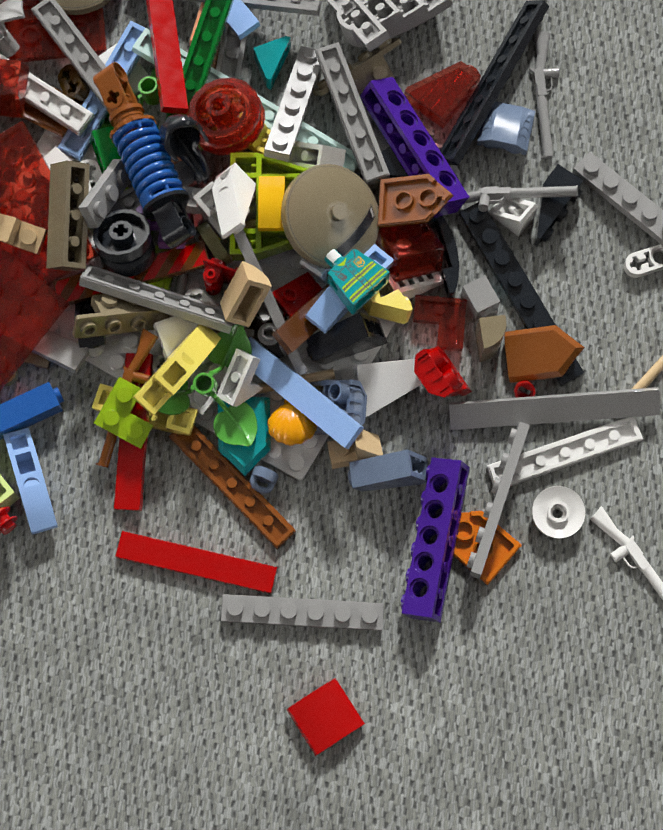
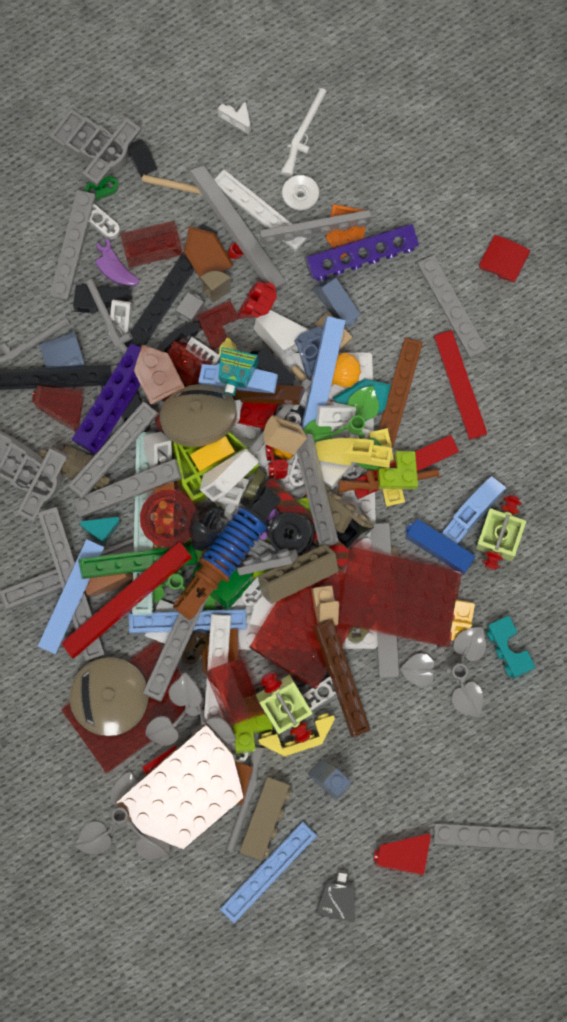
camera: 120 degrees left, 0 degrees up
sand blue tile [250,466,279,494] -> none
none -> medium lavender piece [95,238,139,286]
none -> clear red slope [120,221,182,268]

